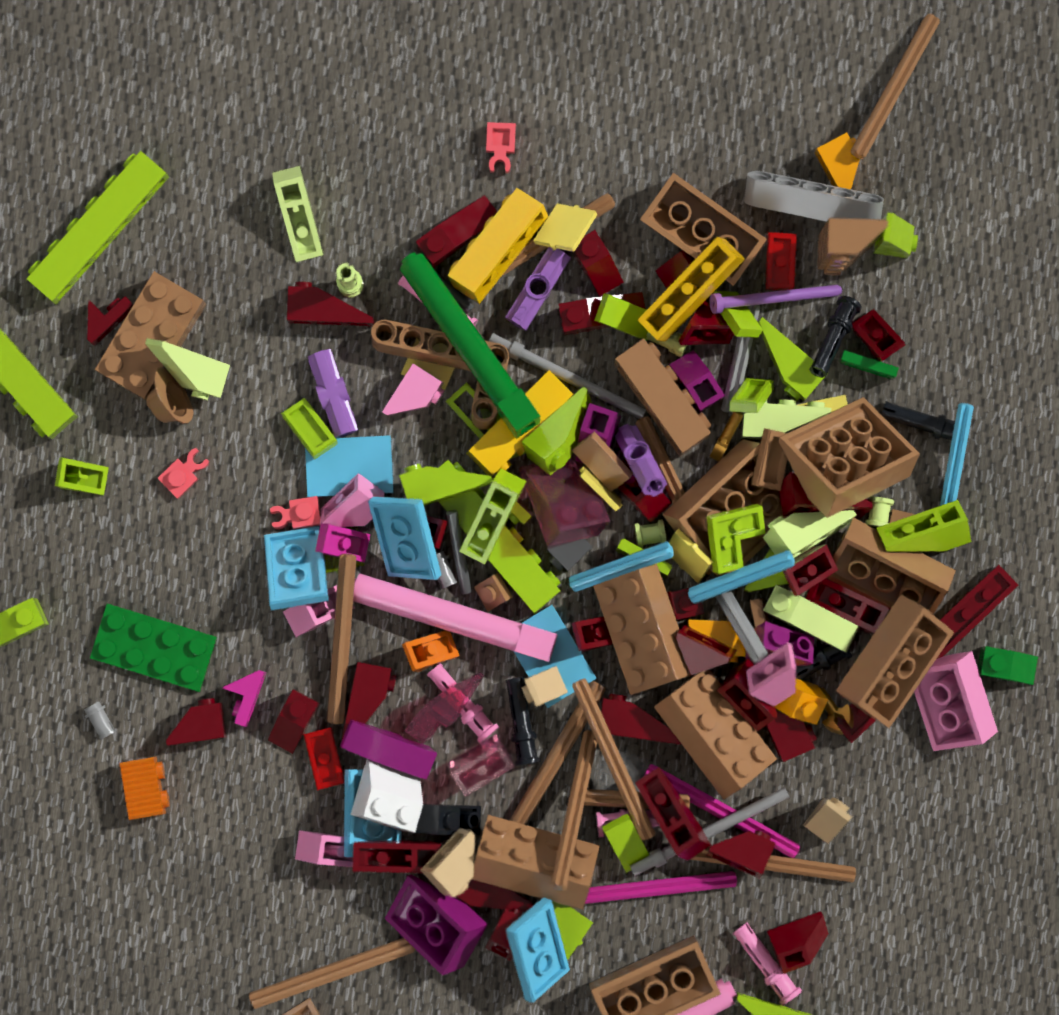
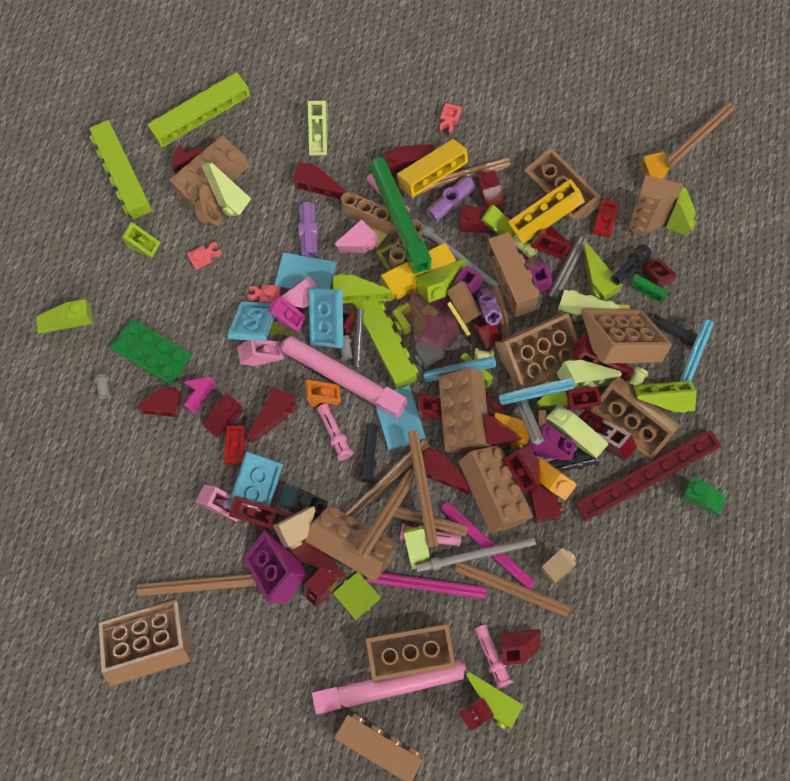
camera: 20 degrees right, 15 degrees down
orange brick [120,757,170,820] -> none
lime tile [281,398,338,460] -> none
medium nougat axle [327,554,356,724] -> none
yellowish green pin [336,263,363,298] -> none
magenta slope [340,720,438,780] -> none
white slope [351,759,423,832] -> none
clear pink slope [405,672,485,744] -> none
clear pink brick [448,734,515,797] -> none
lime slope [459,469,527,564] -> none
medium nougat plate [474,572,513,612] -> none
medium azure tile [506,898,570,1003] -> none
tan slope [522,666,568,707] -> none
light yellow piece [533,204,597,252] -> none
dark red slope [635,767,711,861] -> none
light yellow piece [669,529,713,583] -> none
lime plate [706,504,765,574] -> none
dark red slope [706,830,776,879] -> none
pearl gold bar [709,412,744,462] -> none
medium lavender bar [710,285,842,314] -> none
lime tile [713,291,763,338] -> none
lime tile [729,378,774,413] -> none
light grey beam [744,171,884,222] -> none
bright pink slope [746,643,796,706] -> none
medium nougat tile [751,428,788,491] -> none
pearl gold bar [820,687,854,735] -> none
medium nougat brick [836,595,954,728] -> none
bright pink slope [914,651,998,751] -> none

